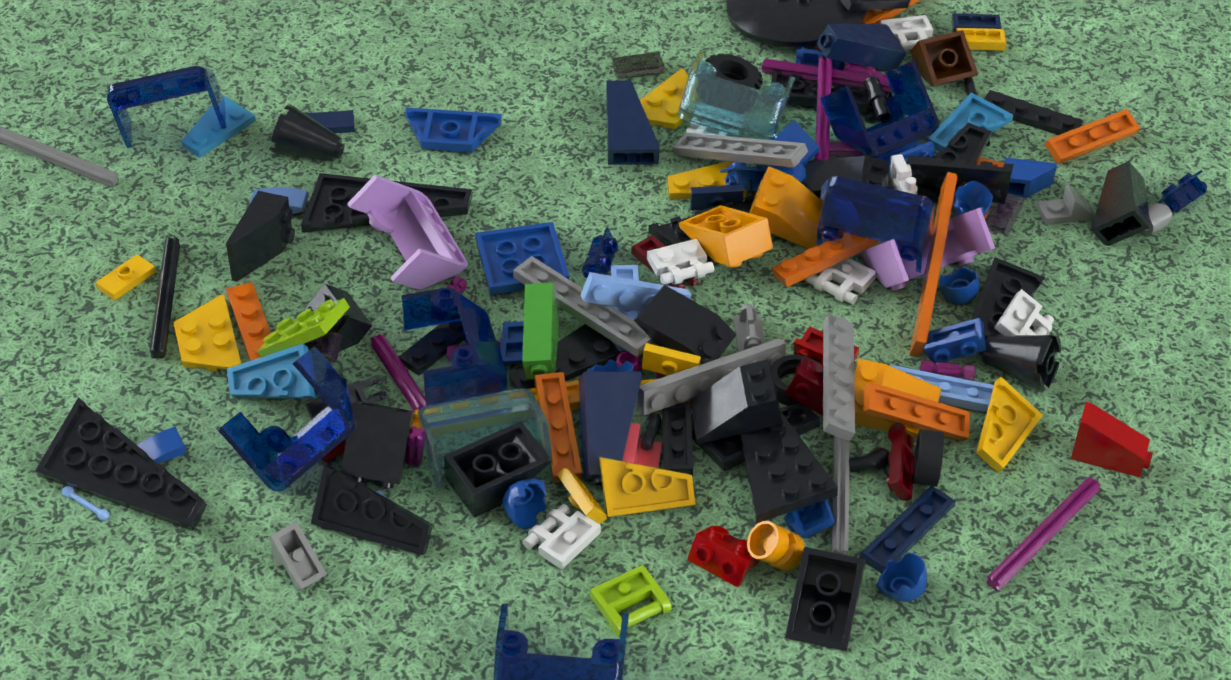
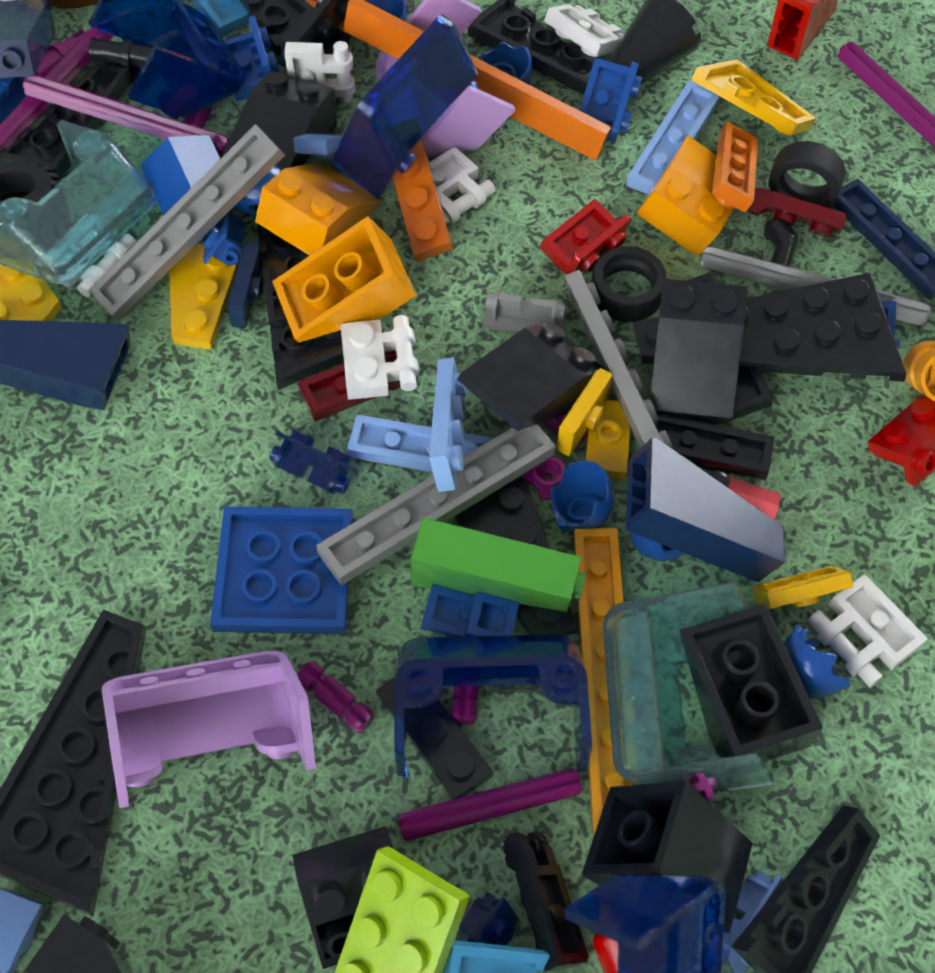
camera: 75 degrees left, 15 degrees up
orange plate [535,372,582,481] -> none
yellow wing [599,457,696,517] -> none
dark red bracket [785,357,823,416] -> none
light grey plate [823,314,855,442] -> none
magenta axle [920,360,975,381] -> none

